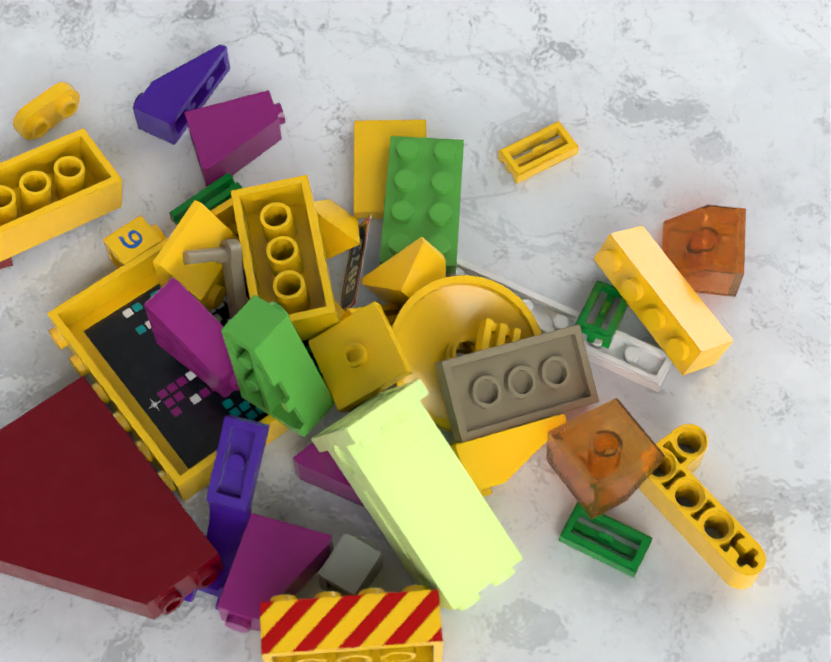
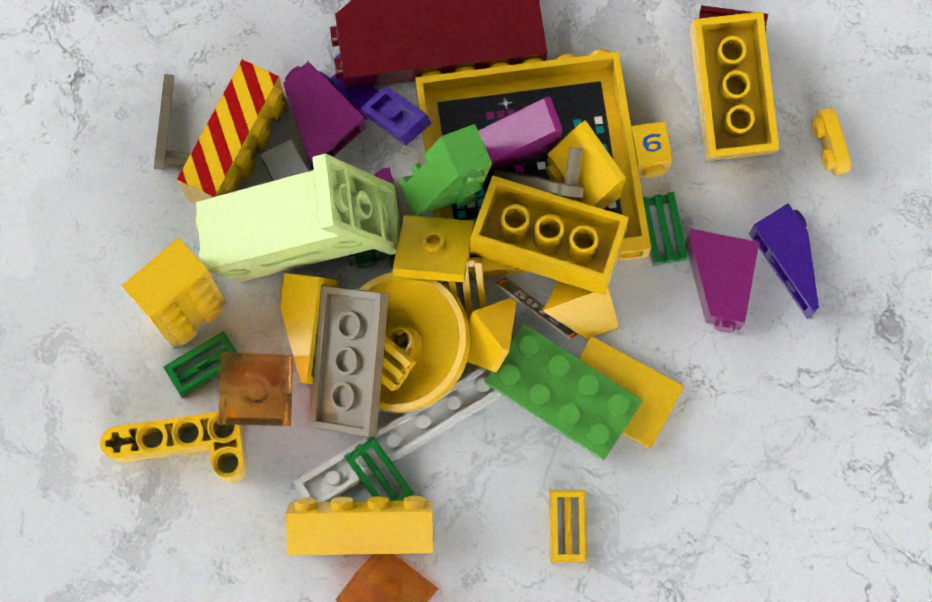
camera: 120 degrees right, 15 degrees up
none -> yellow brick [121,237,226,348]

